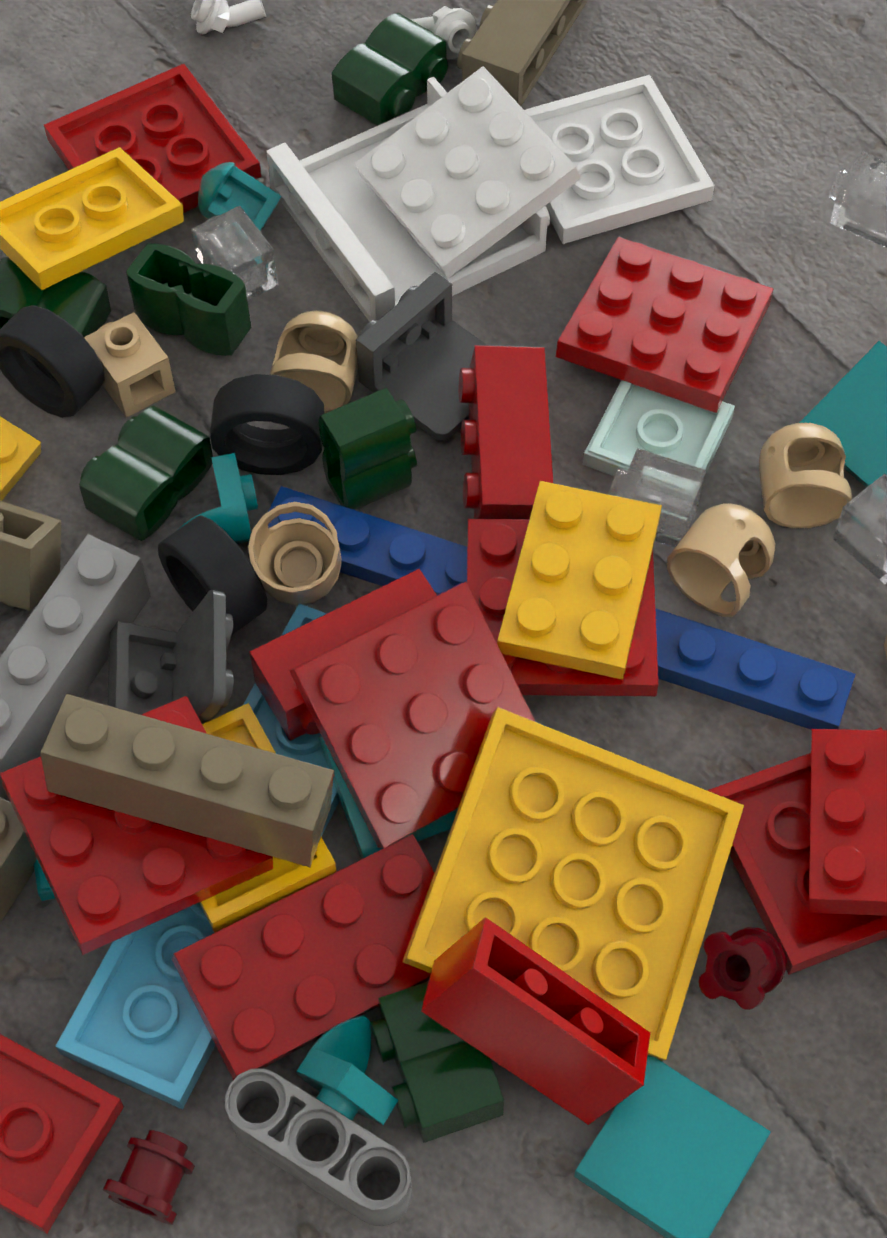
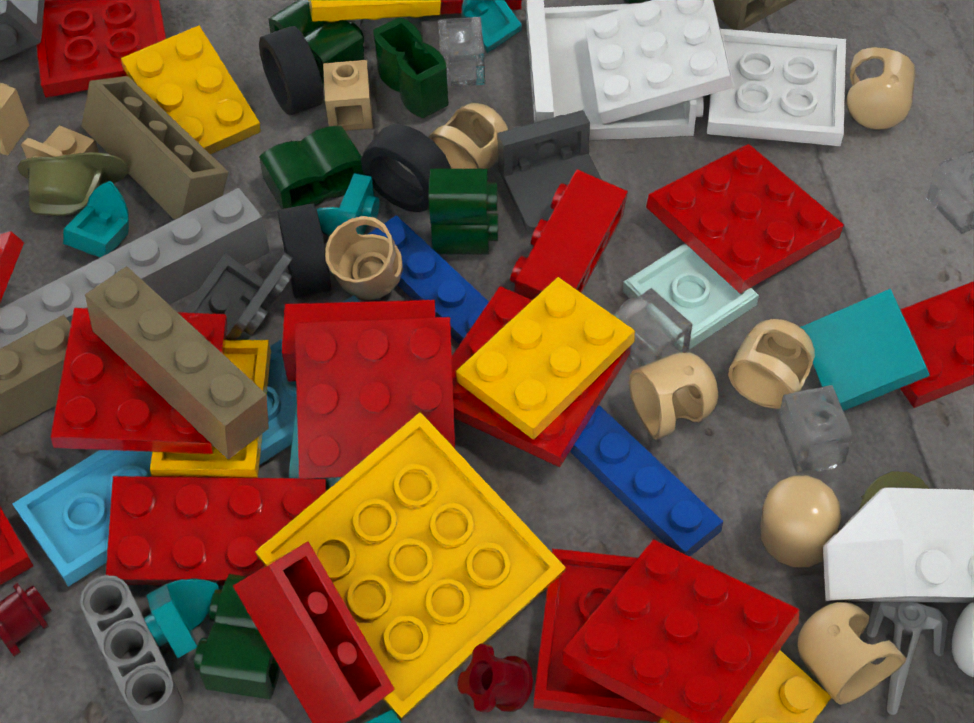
camera: 30 degrees right, 5 degrees down
none -> tan helmet [847,47,916,130]

